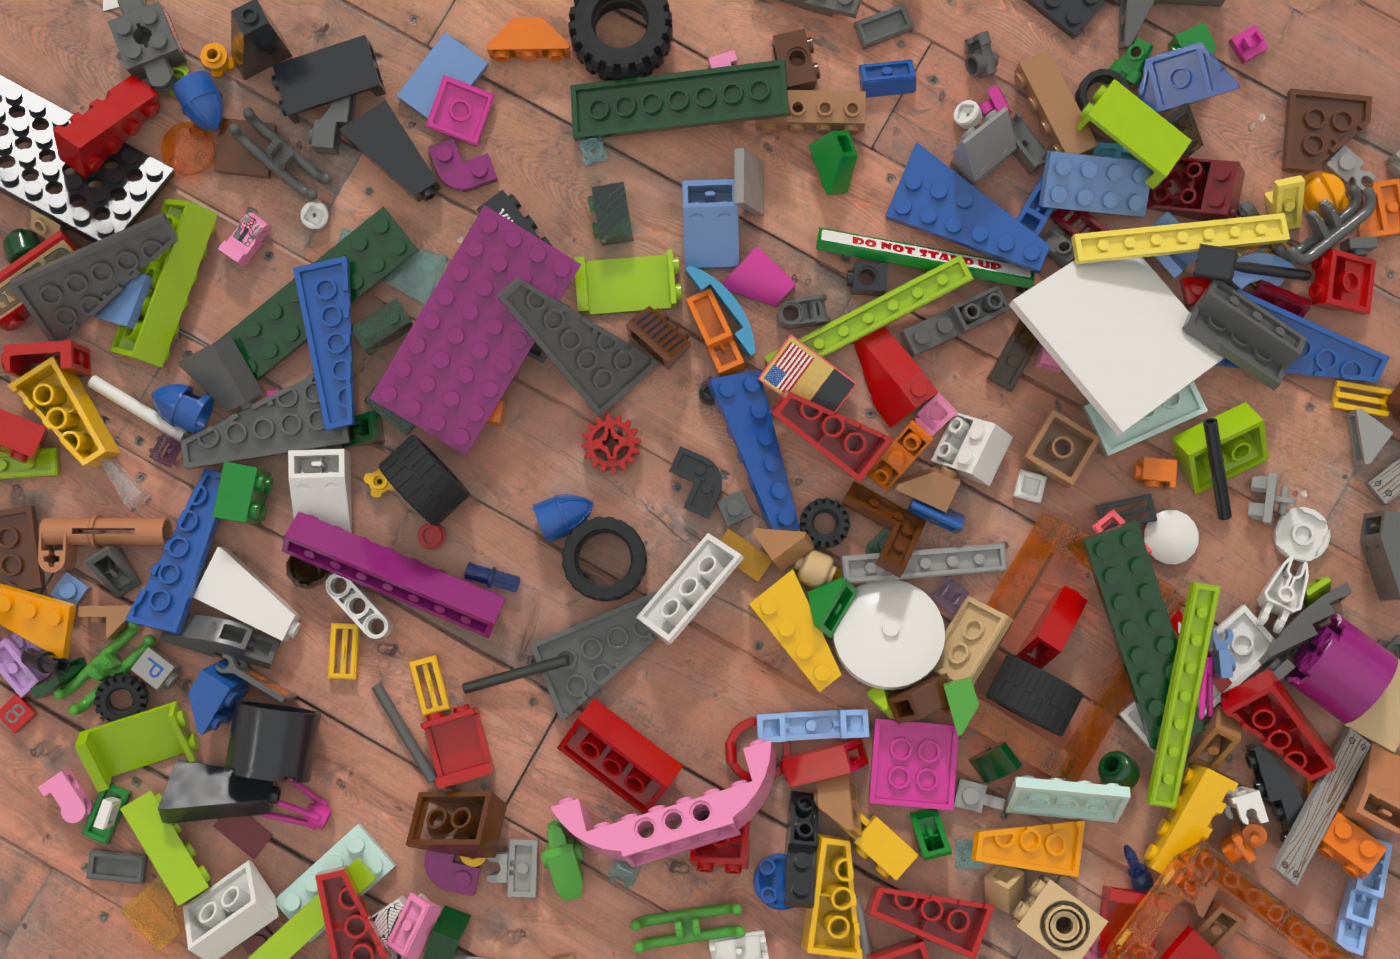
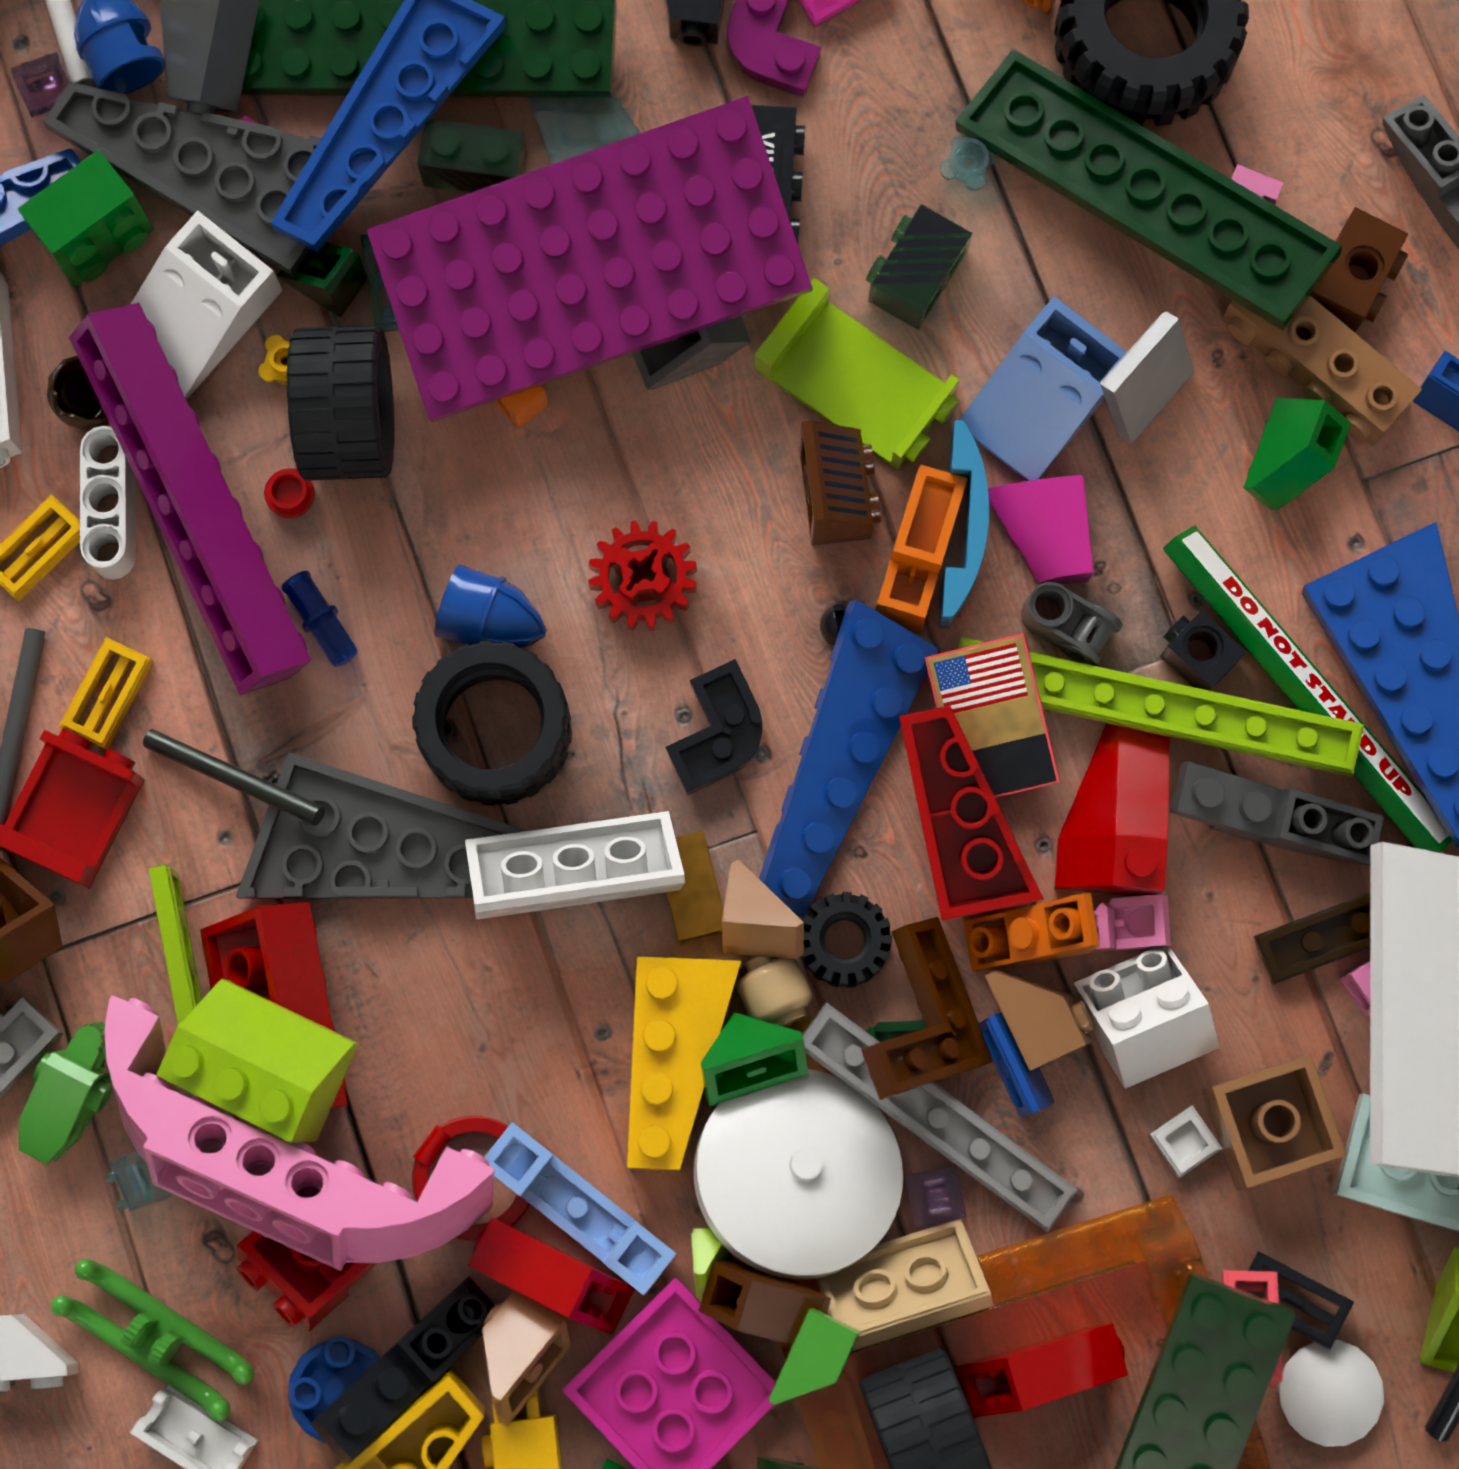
camera: 40 degrees right, 5 degrees down
dark grey wing [495,277,660,417] -> none
dark grey plate [716,490,753,527] -> none
orange brick [1132,457,1177,490] -> none
none -> lime tile [148,864,202,1025]
none -> lime slope [156,979,359,1143]

